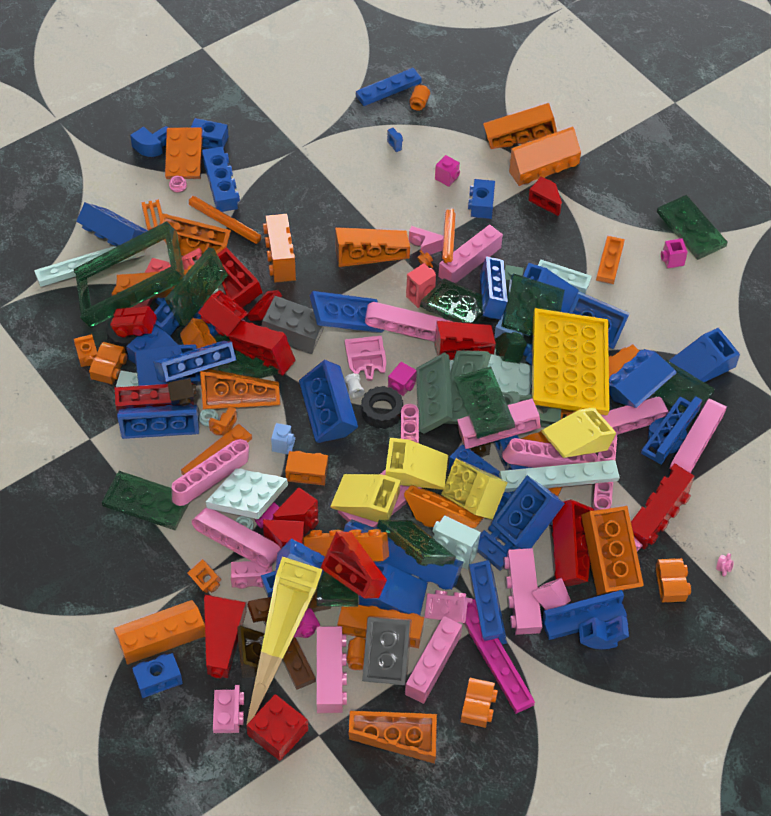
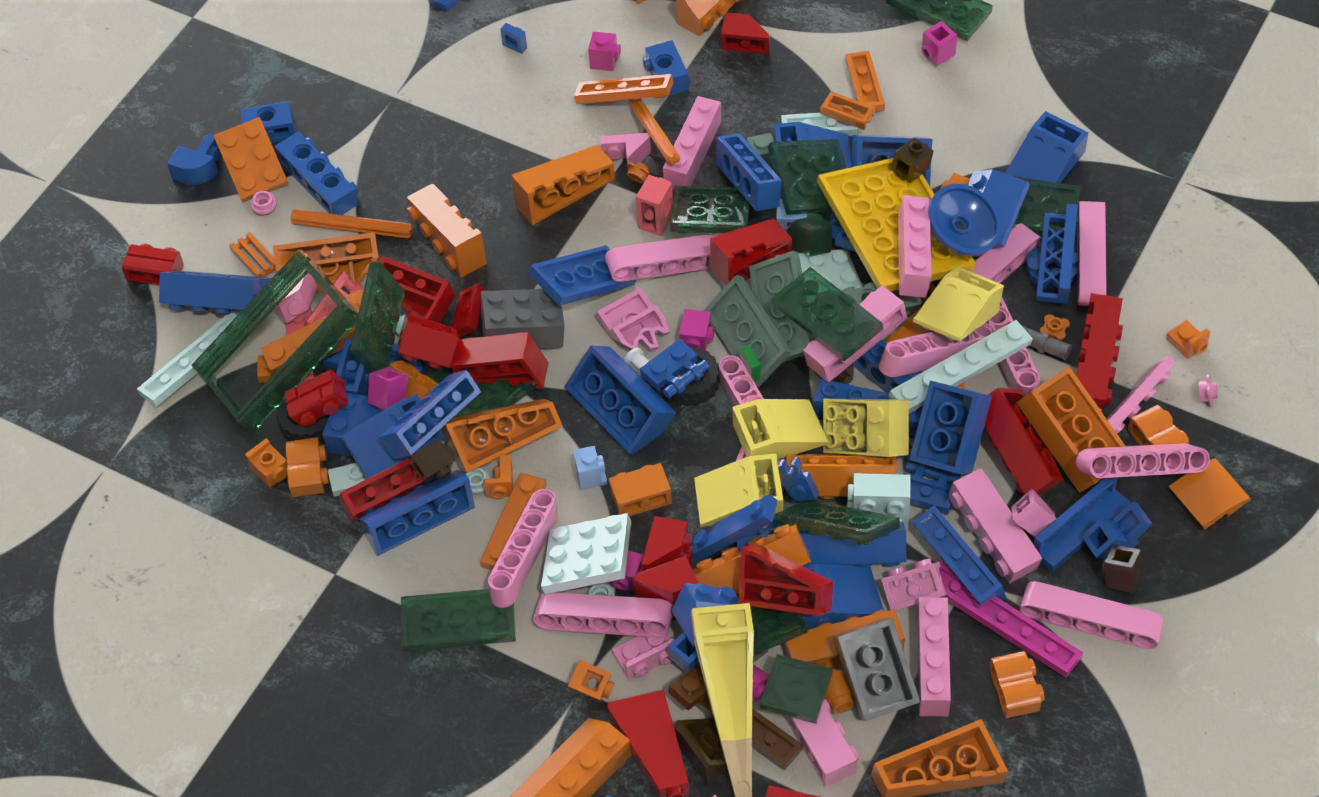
camera: 20 degrees left, 0 degrees up
none -> red brick [122,243,184,285]
none -> bright pink slope [264,265,317,323]
none -> dark pink brick [368,367,408,411]
none -> orange plate [574,74,674,104]
none -> blue plate [640,339,710,398]
none -> blue plate [692,494,778,561]
none -> green tile [740,345,761,382]
none -> clear green tile [760,654,833,724]
none -> blue plate [778,457,819,502]
none -> orange tile [820,91,876,130]
none -> dark brown brick [891,137,934,183]
none -> bright pink brick [898,195,931,298]
none -> blue dish [928,184,1002,256]
none -> bright pink beam [1020,581,1164,649]
none -> flat silver pin [1022,326,1072,361]
none -> orange plate [1040,315,1070,340]
none -> bright pink beam [1076,443,1210,478]
none -> dark brown brick [1102,544,1142,593]
none -> bright pink plate [1106,355,1176,434]
none -> orange bracket [1166,320,1211,359]
none -> orange slope [1169,458,1251,530]

